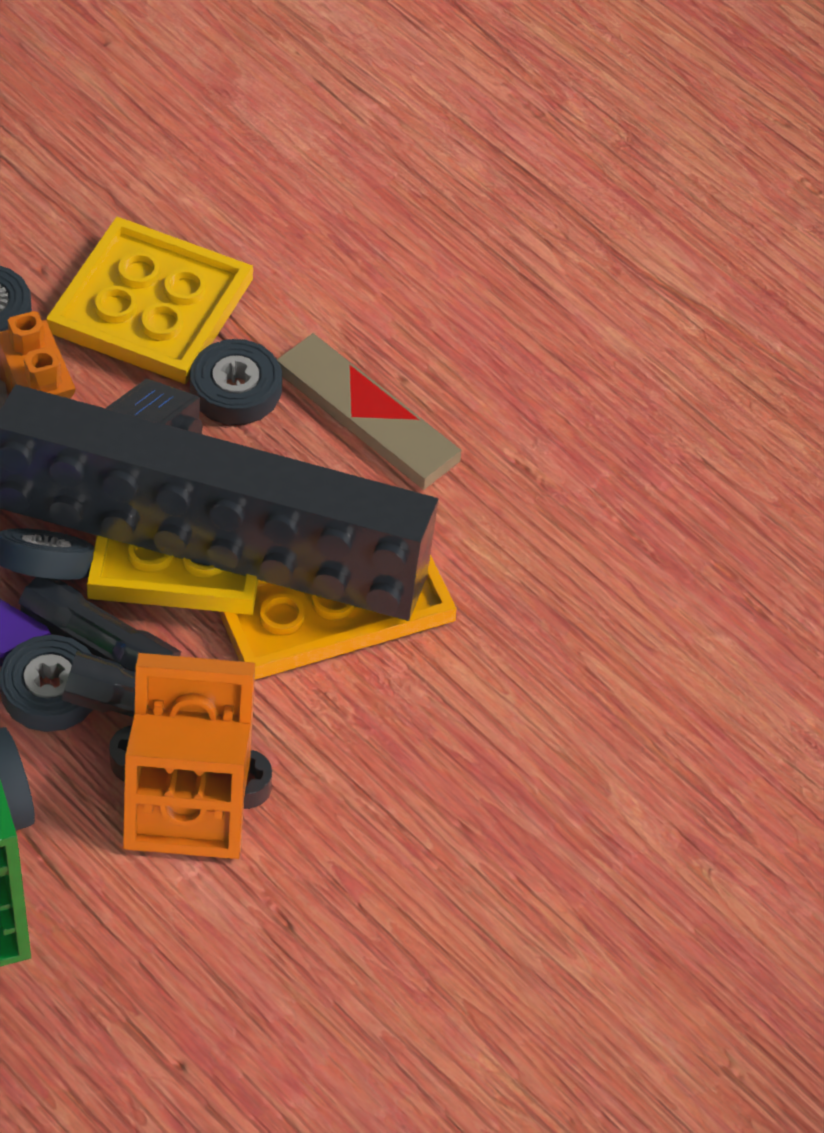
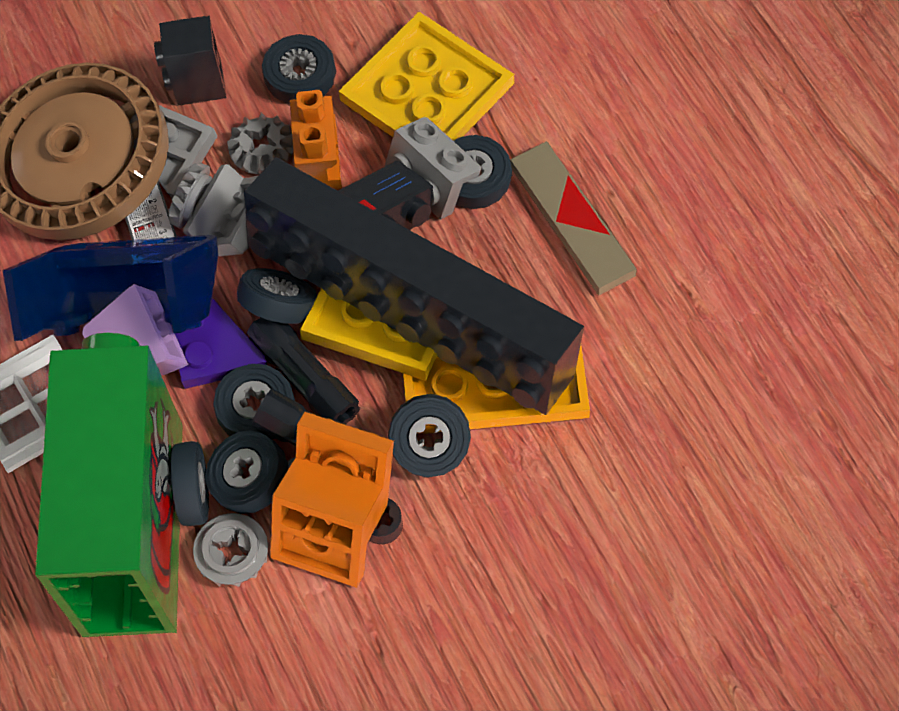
camera: 25 degrees right, 10 degrees up
none -> light grey gear [193,513,269,587]
none -> black bush [205,431,288,514]
none -> light grey bracket [384,117,481,220]
none -> black bush [388,394,471,477]

